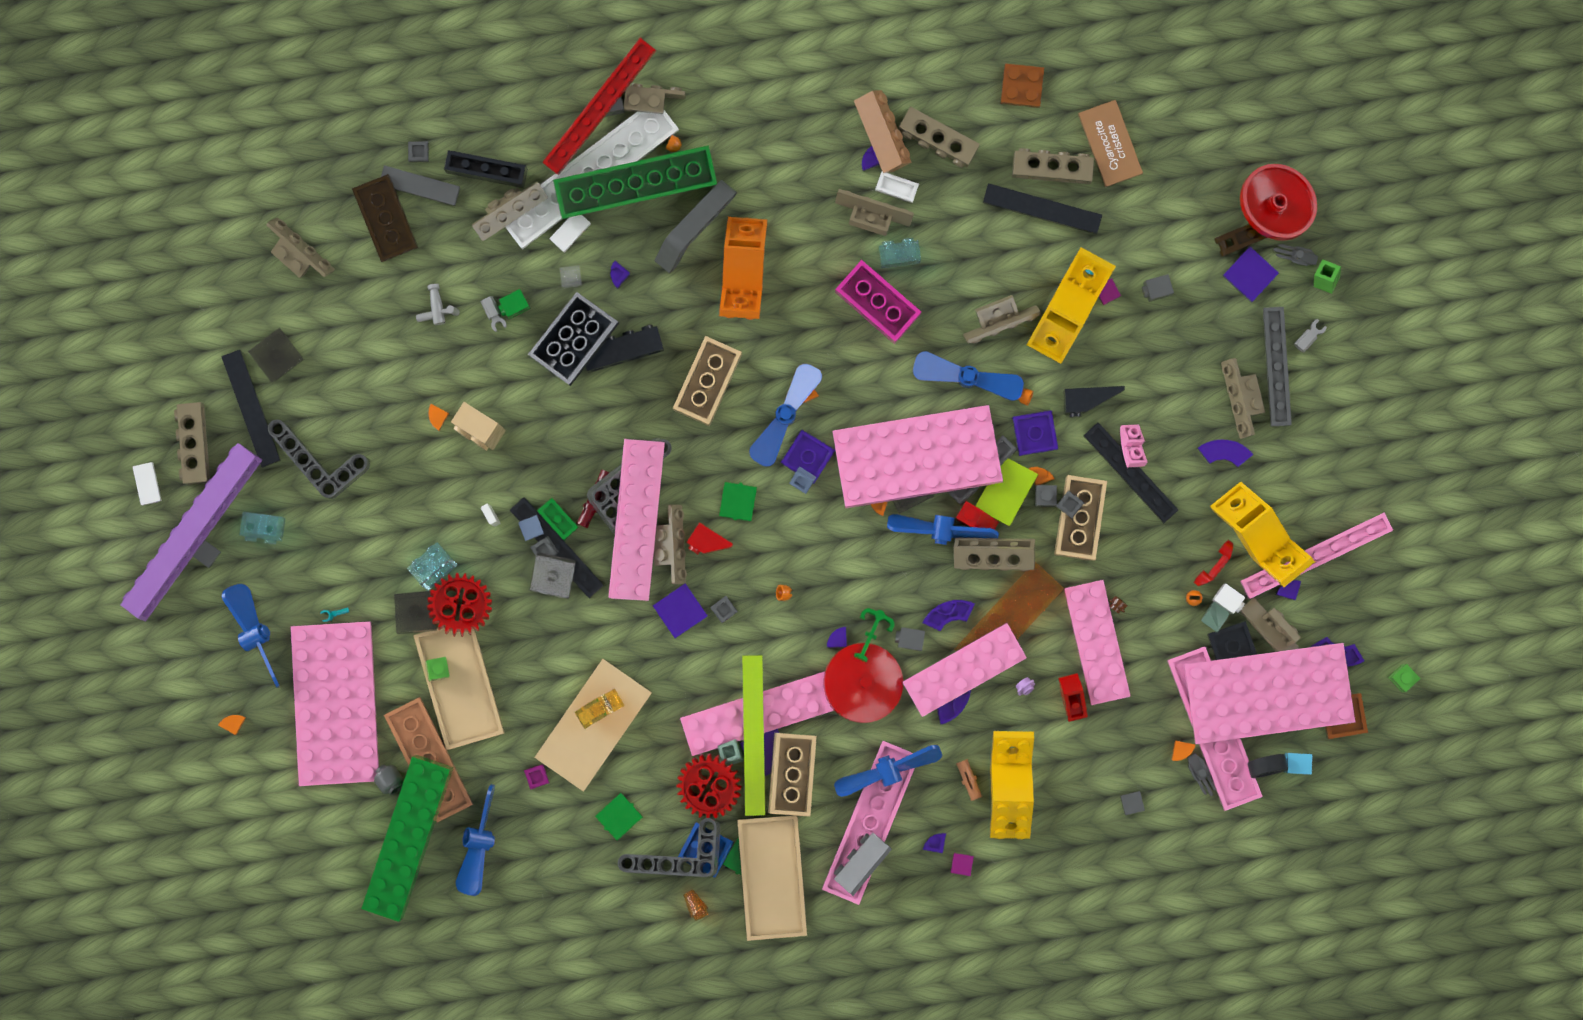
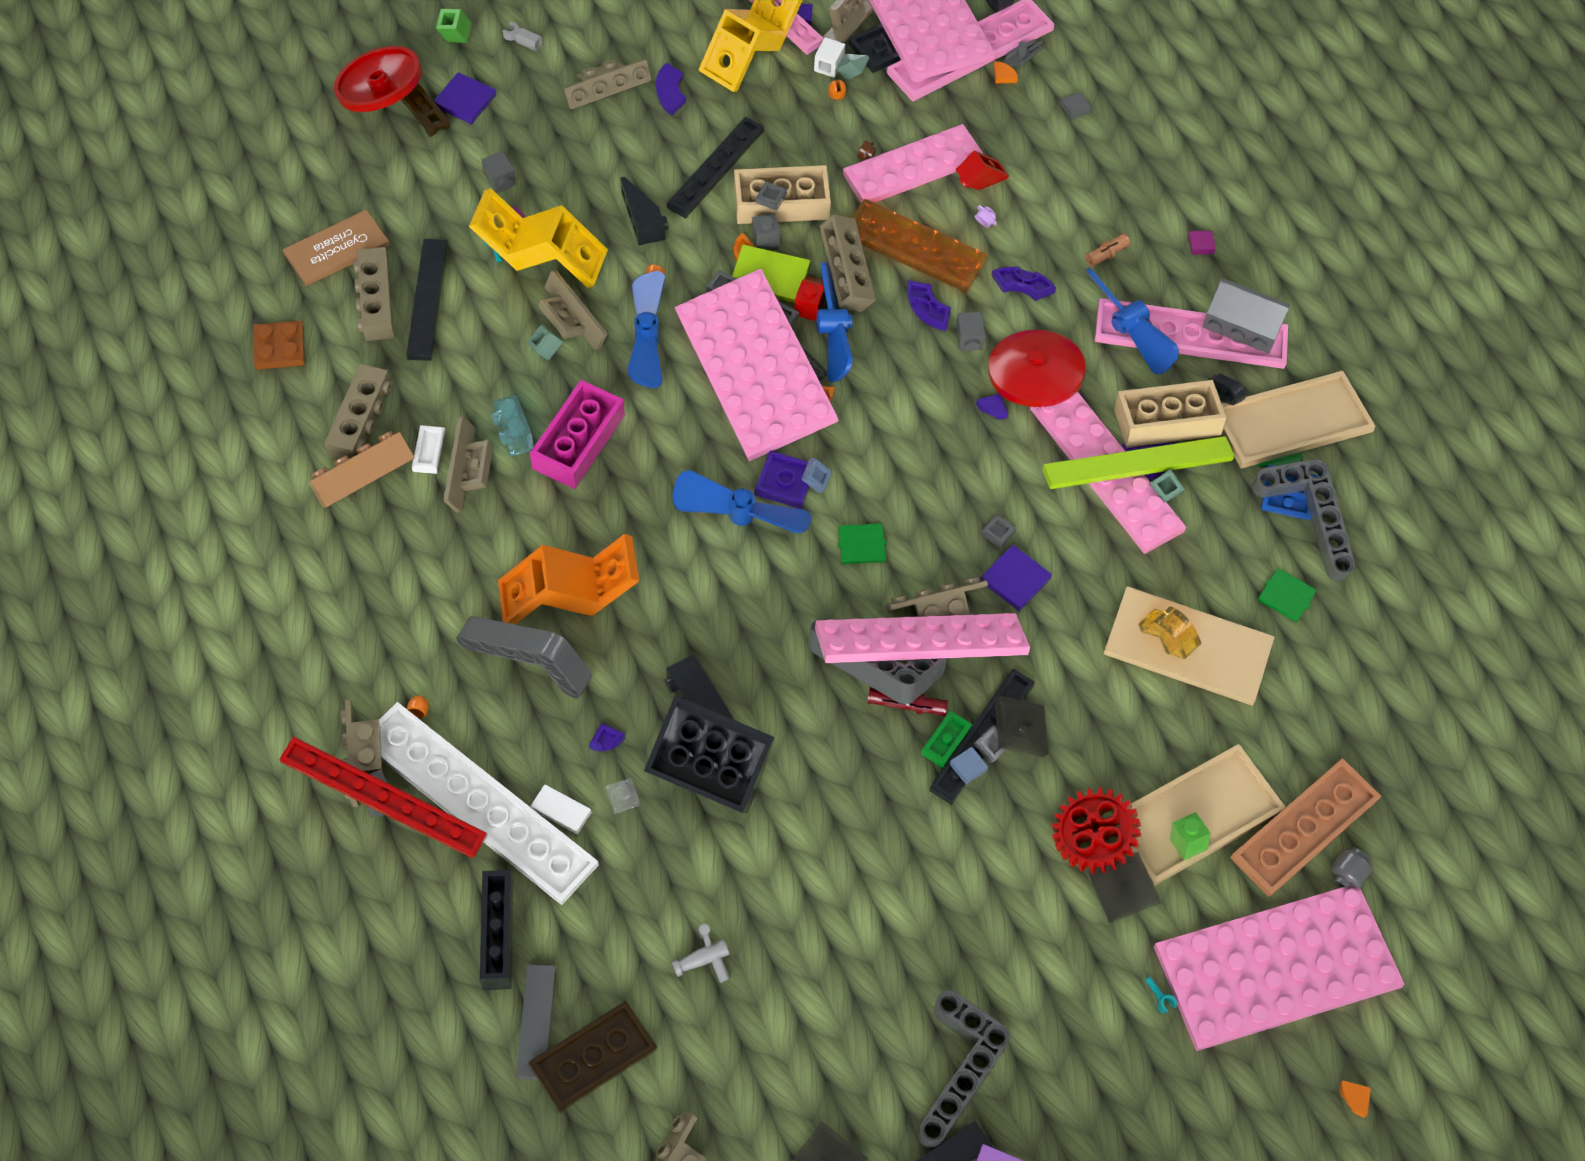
camera: 110 degrees left, 25 degrees down
blue piece [222,584,280,688] -> none
clear light blue brick [239,512,285,545] -> none
green brick [361,755,454,922] -> none
clear light blue brick [407,542,457,591] -> none
dark grey tile [408,141,429,162] -> none
orange tile [428,404,449,431] -> none
tan brick [451,402,506,451] -> none
blue piece [456,784,495,896] -> none
dark tan bracket [472,182,548,241] -> none
light grey bar [481,296,507,332] -> none
white tile [481,504,501,527] -> none
green brick [498,289,531,319] -> none
magenta tile [524,764,550,790] -> none
green brick [552,145,717,219] -> none
tan brick [673,336,742,427] -> none
red gear [676,754,742,819] -> none
clear orange cone [683,889,709,921] -> none
red slope [686,522,733,555] -> none
orange hinge [776,585,792,601] -> none
green piece [854,608,895,662] -> none
dark purple tile [862,146,880,171] -> none
bright pink plate [903,623,1027,717] -> none
dark purple tile [923,833,946,853] -> none
yellow bracket [990,731,1034,839] -> none
dark purple tile [1012,410,1058,456] -> none
bright pink slope [1120,424,1147,467] -> none
red bar [1193,539,1233,586] -> none
dark grey plate [1263,307,1292,427] -> none
dark grey piece [1274,244,1318,266] -> none
none -> sand green slope [527,325,563,360]
none -> black beam [1207,373,1246,406]

